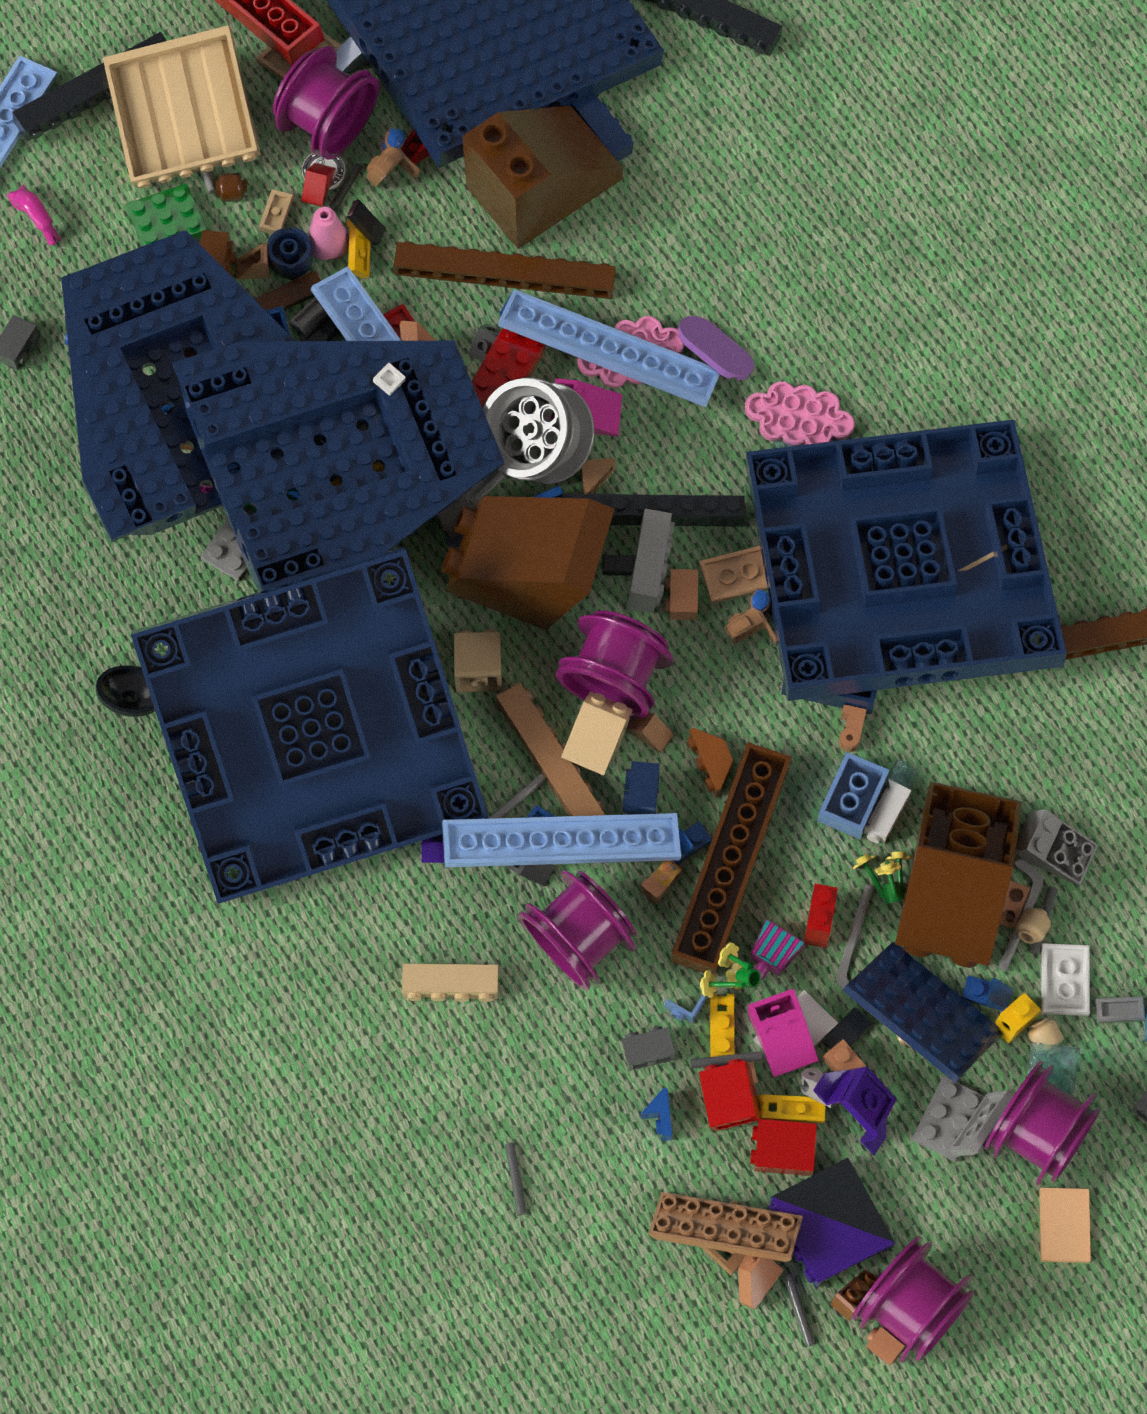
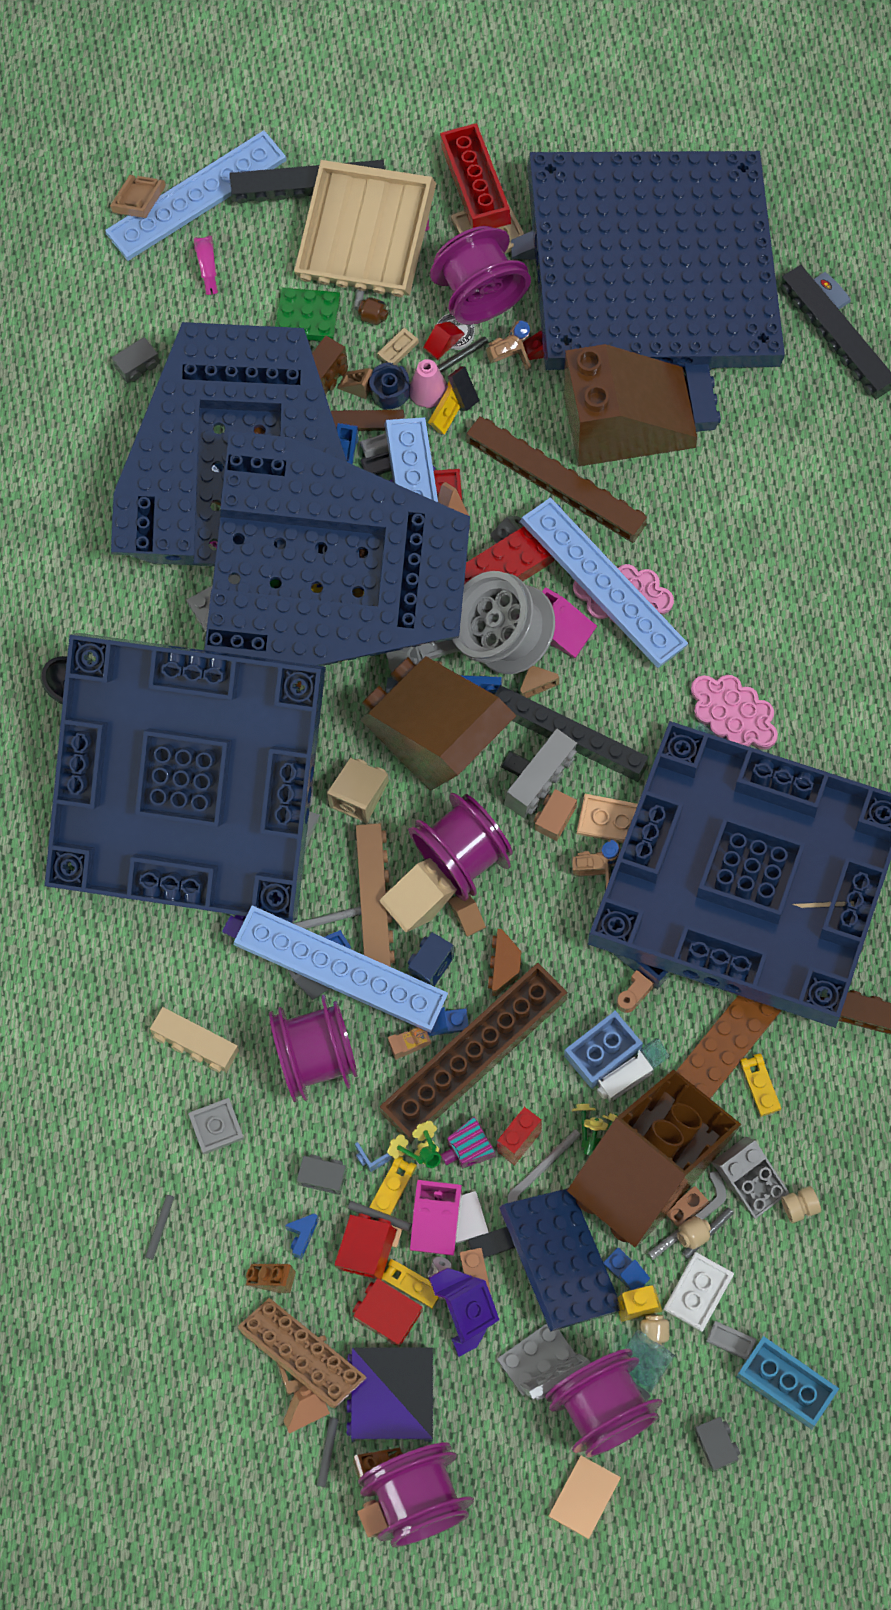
camera: 30 degrees right, 0 degrees up
white plate [373,362,406,396] -> none
medium lavender tile [677,316,754,380] -> none
none -> light grey plate [188,1098,244,1155]
none -> dark orange slope [246,1264,296,1293]
none -> dark orange plate [677,995,782,1099]
none -> yellow plate [740,1053,781,1117]
none -> tan wheel [781,1186,821,1224]

